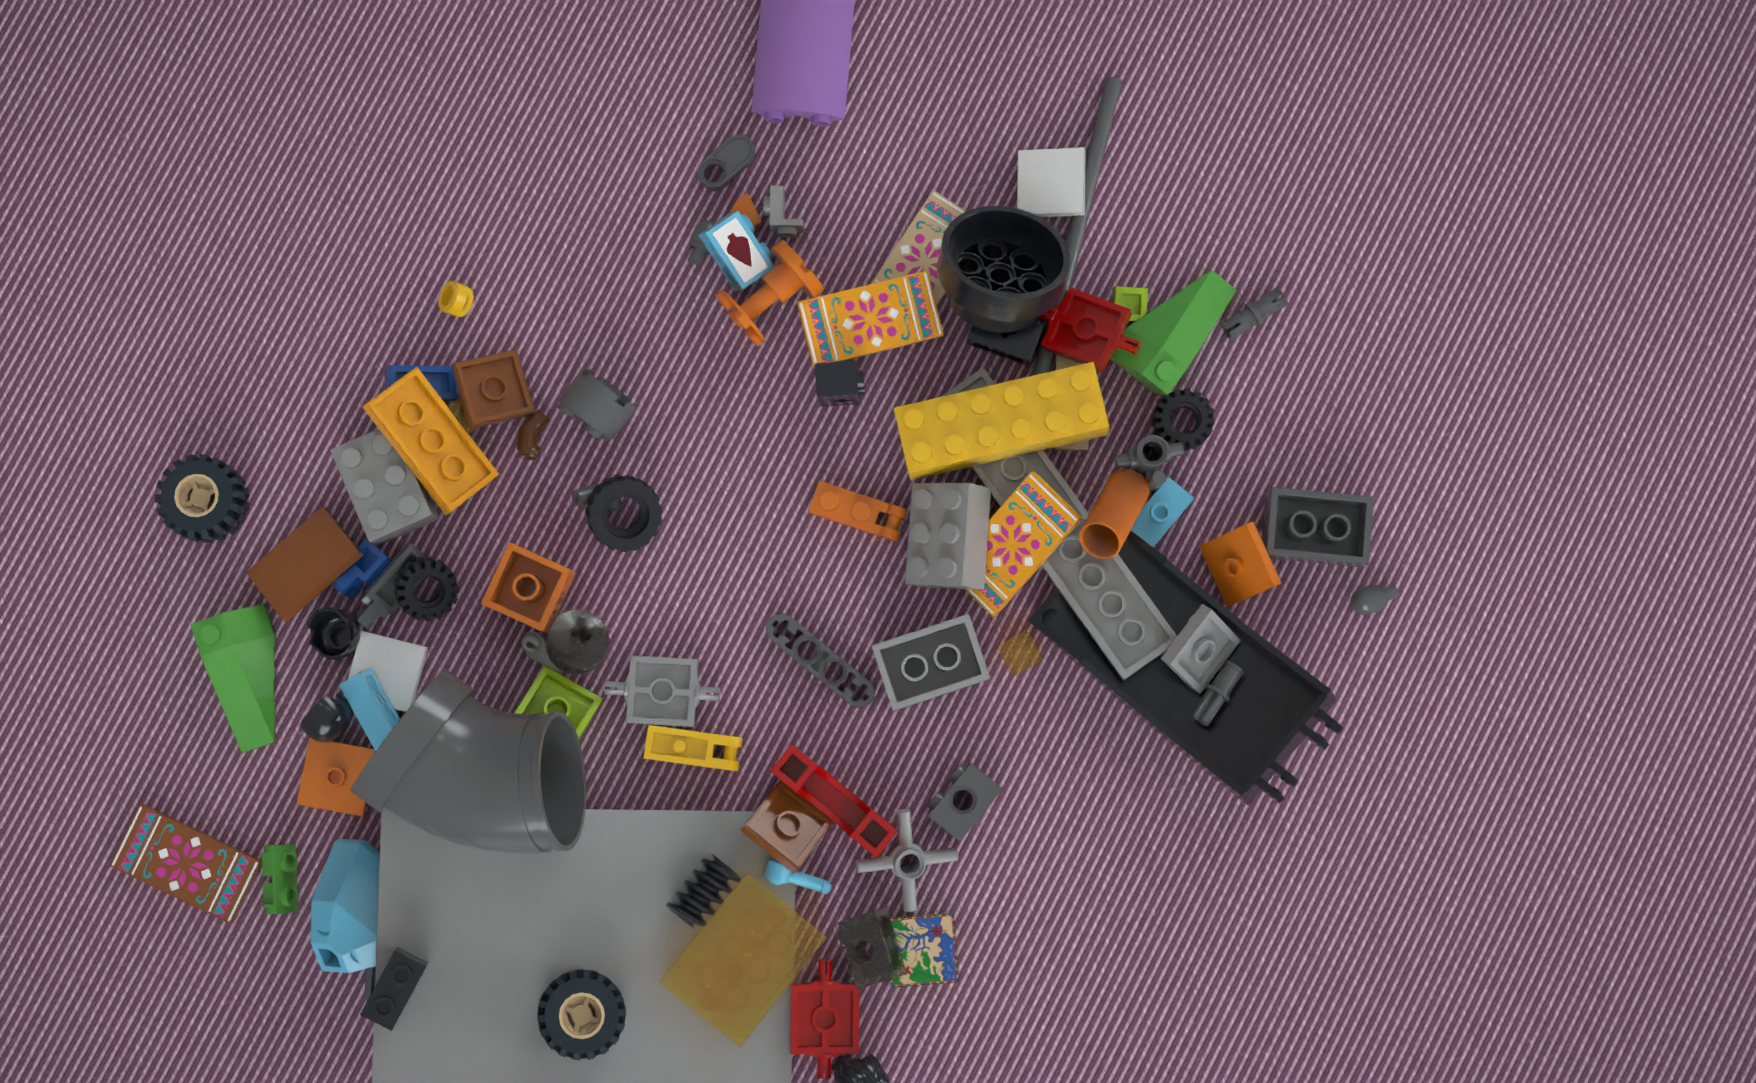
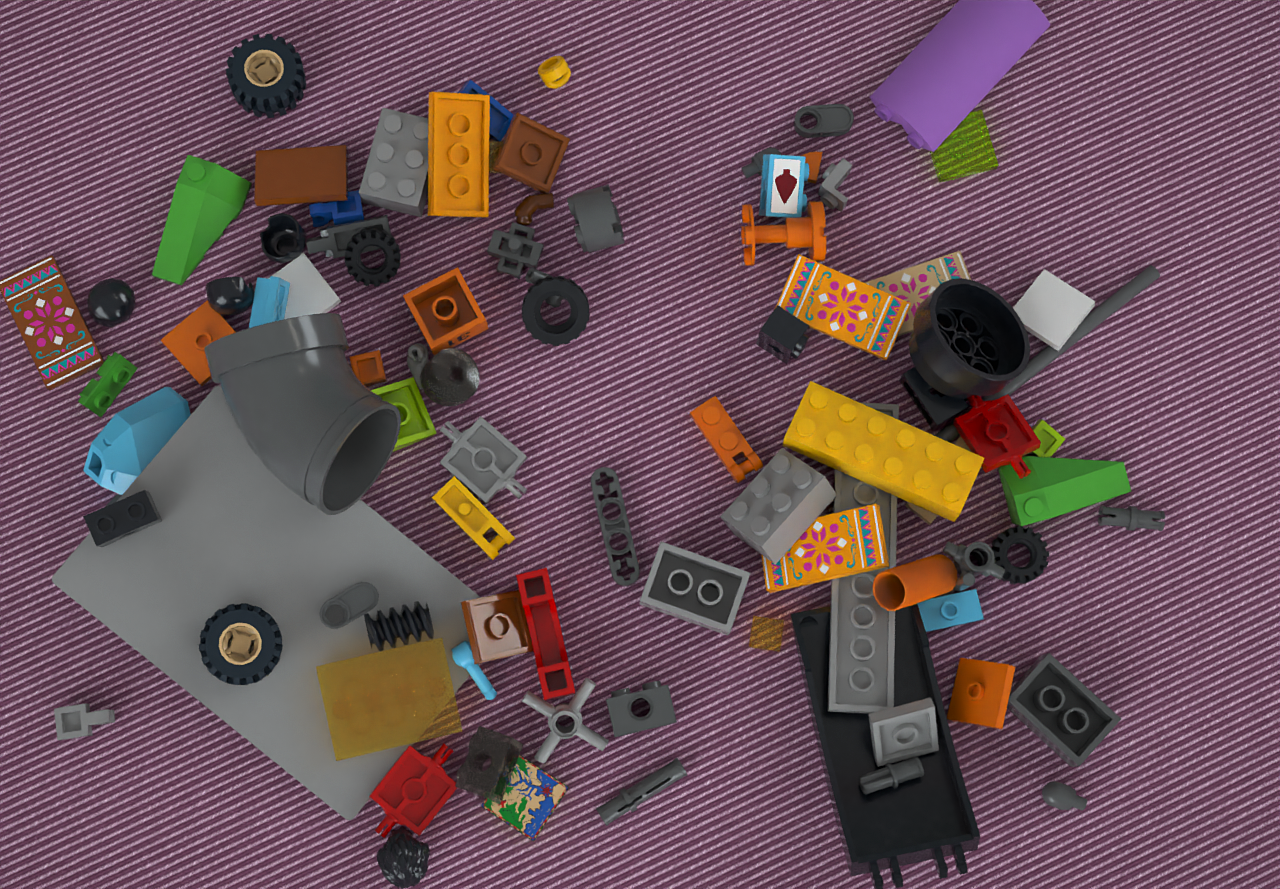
camera: 30 degrees right, 5 degrees down
none -> black hair [87,278,136,327]
none -> dark grey piece [320,582,379,629]
none -> orange tile [349,350,387,386]
none -> dark grey piece [487,222,544,279]
none -> dark grey pin [596,758,688,826]
none -> clear neon green tile [930,110,999,183]

